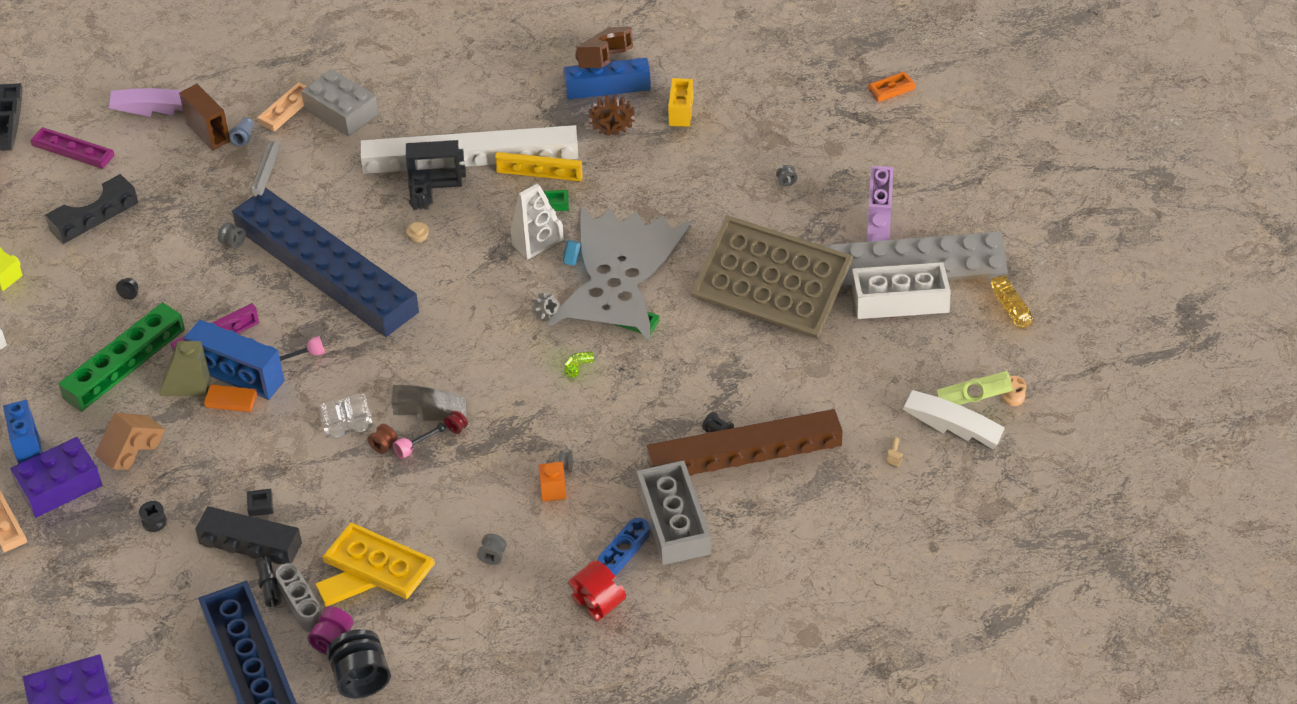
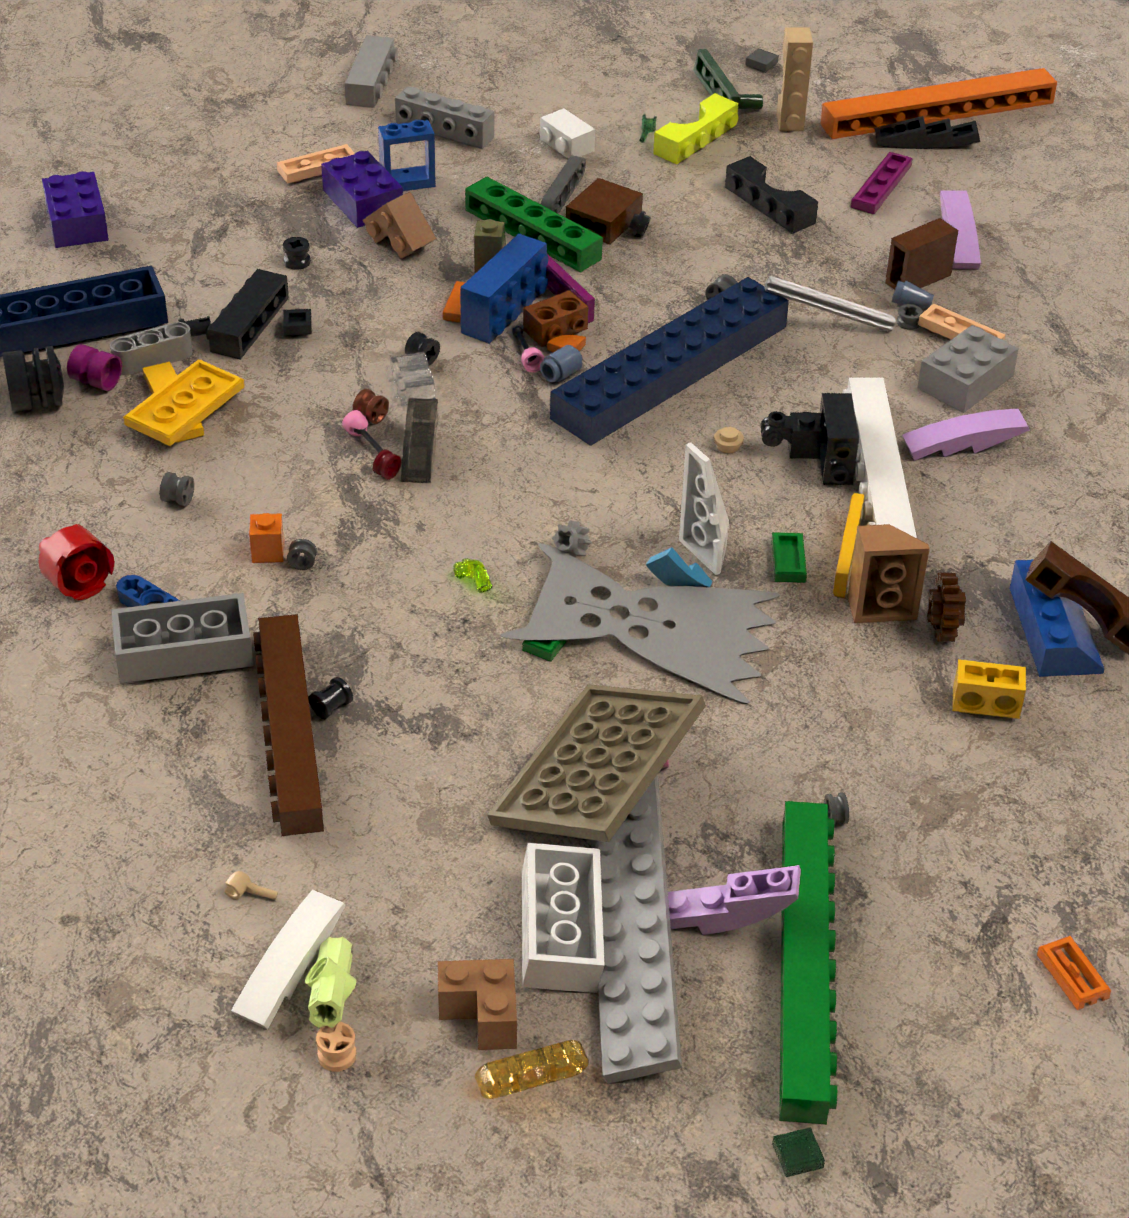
camera: 90 degrees right, 5 degrees down
none -> black wheel [405,331,440,366]
none -> medium nougat brick [437,959,517,1050]
none -> dark orange brick [523,290,588,347]
none -> sand blue brick [540,345,582,382]
none -> dark grey beam [541,155,586,214]
none -> orange tile [547,335,586,352]
none -> reddish brown brick [566,178,643,245]
none -> clear green tile [772,1127,825,1177]
none -> green brick [779,801,838,1125]
none -> medium nougat slope [847,524,930,623]
none -> dark grey bush [897,304,923,330]
none -> lavender slope [902,409,1030,461]

